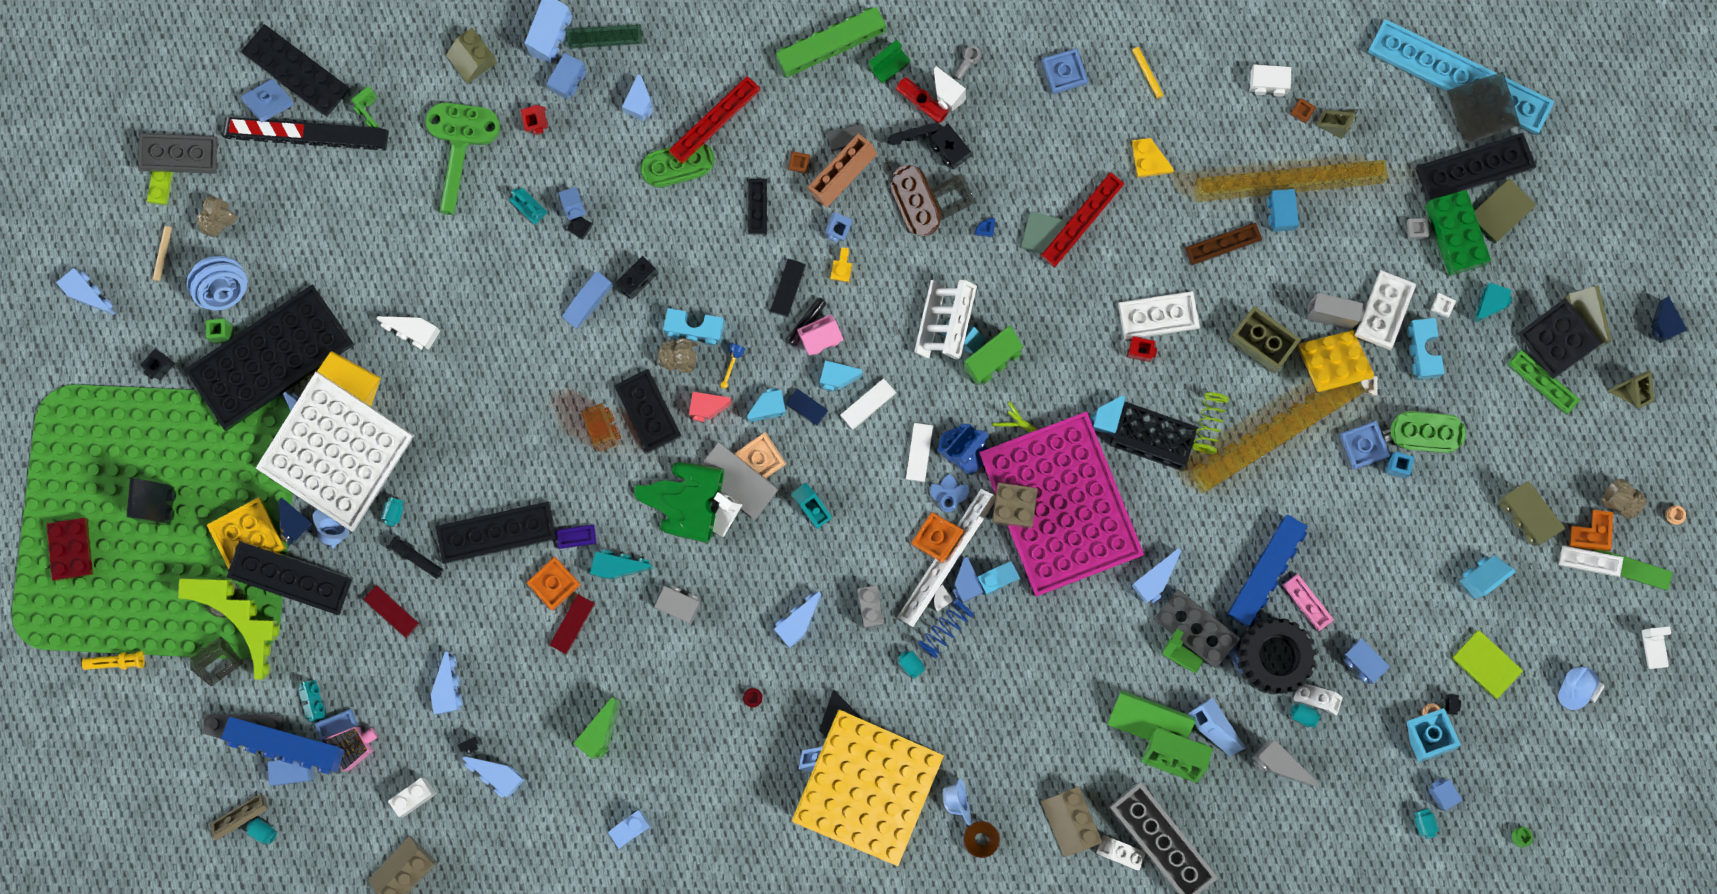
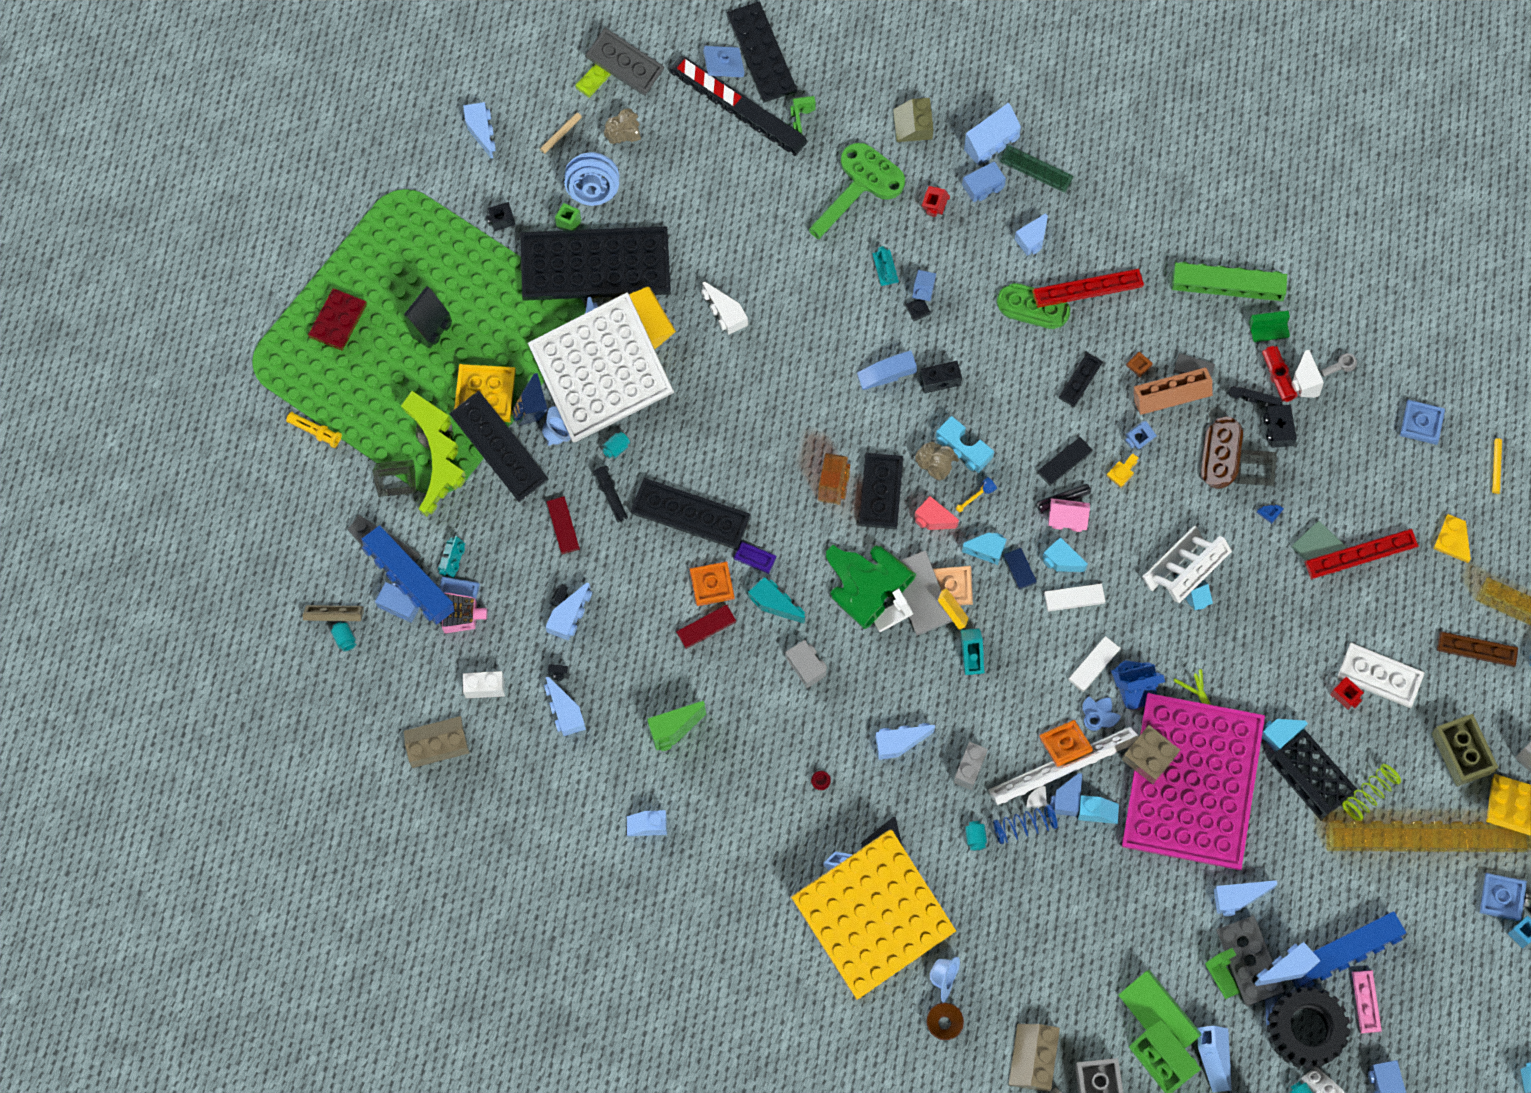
camera: 30 degrees right, 10 degrees down
bright green slope [964,325,1023,385] -> none
none -> black plate [549,584,569,607]
none -> yellow tile [938,588,969,630]
none -> light blue slope [1255,942,1320,986]

